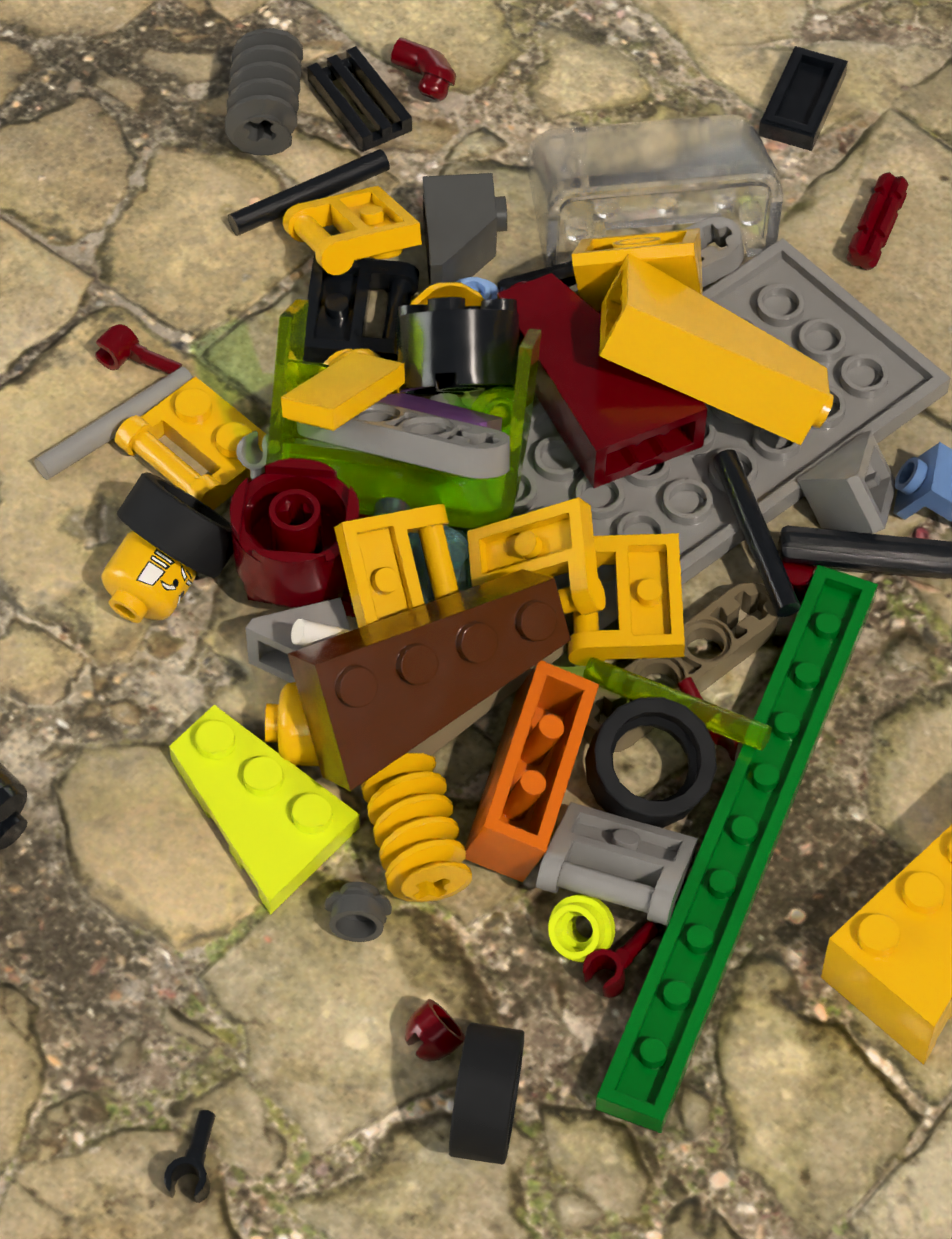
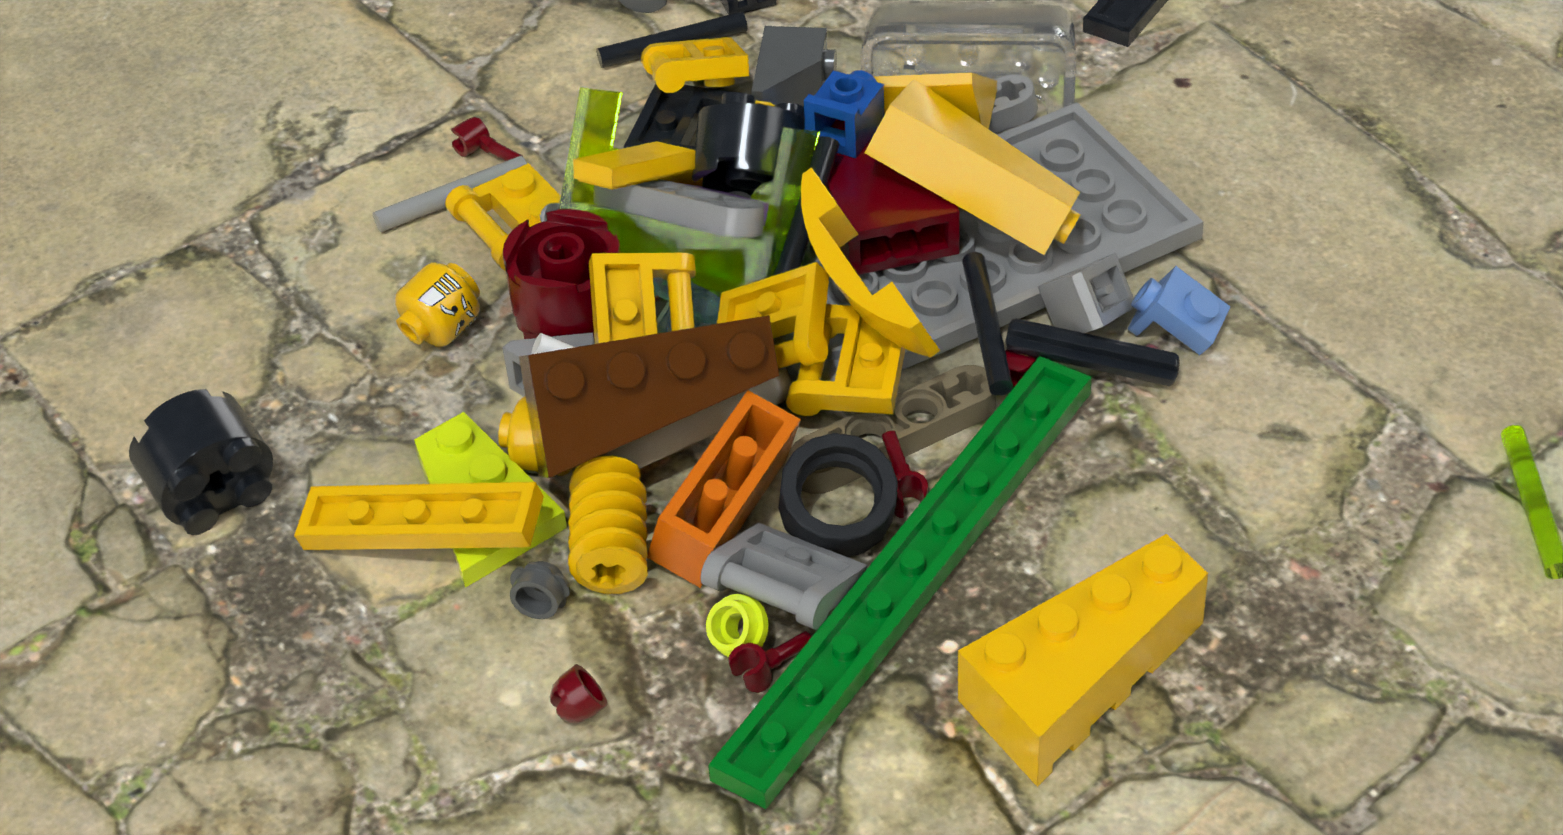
camera: 15 degrees right, 10 degrees down
black tyre [117,472,239,578] -> none
black hand [164,1110,216,1203] -> none
black tyre [449,1023,525,1165] -> none
clear neon green bar [583,657,772,751] -> none
dark red axle [847,172,909,270] -> none
none -> yellow plate [294,482,544,550]
none -> black bar [774,136,840,275]
none -> yellow slope [801,167,940,358]
none -> blue brick [804,70,885,158]

